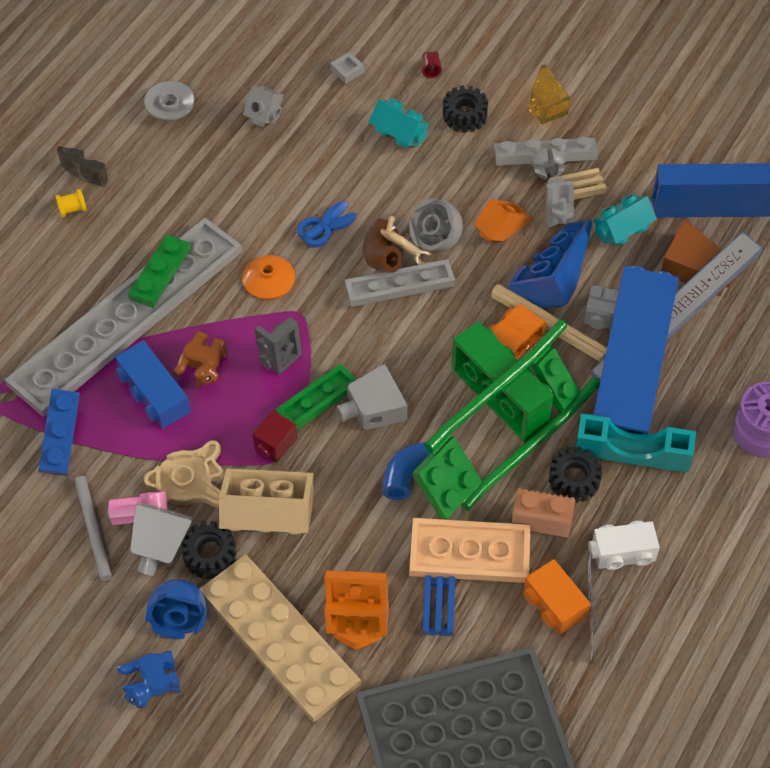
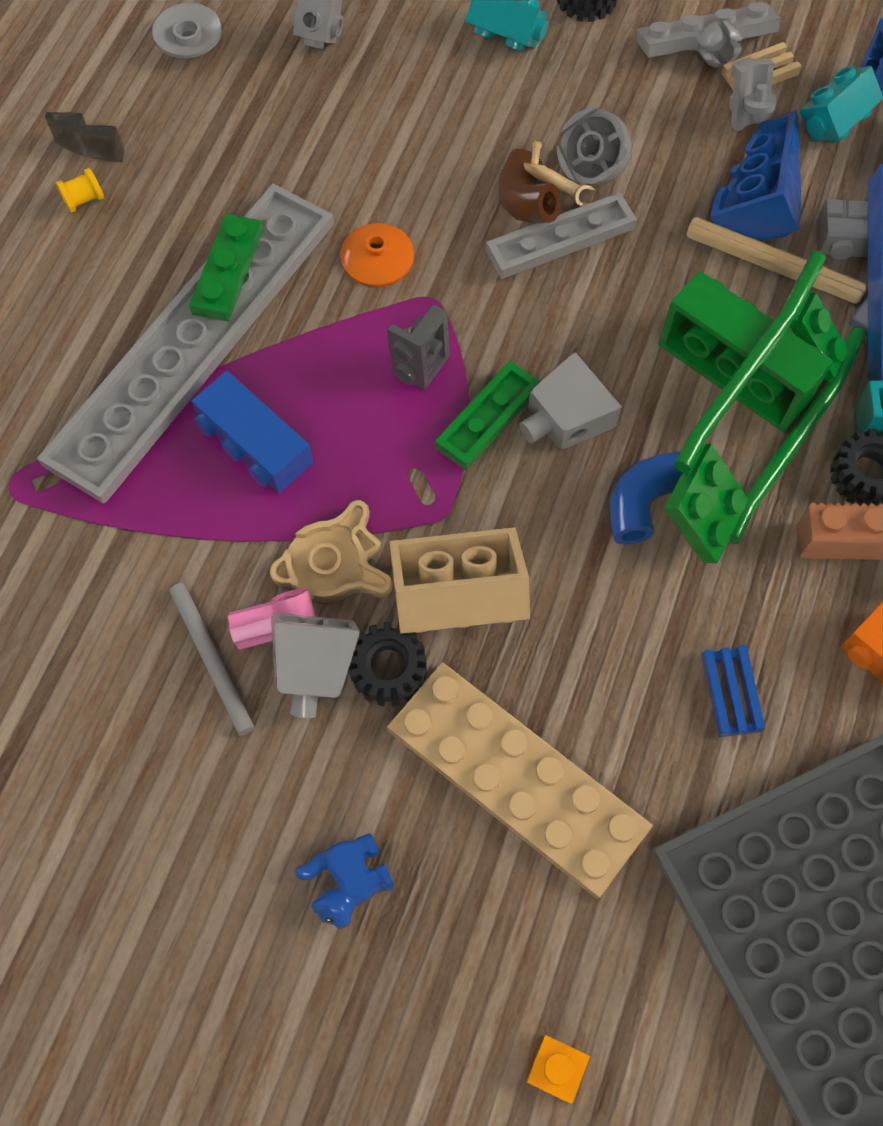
camera: 10 degrees left, 10 degrees up
blue plate [38,388,80,476] -> none
blue cylinder [145,579,207,639] -> none
dark orange animal [173,331,228,388] -> none
dark red brick [252,410,297,462] -> none
blue piece [297,201,356,248] -> none
orange piece [324,570,389,650] -> none
light nougat plate [409,518,530,583] -> none
orange slope [473,199,533,242] -> none
orange brick [489,304,546,359] -> none

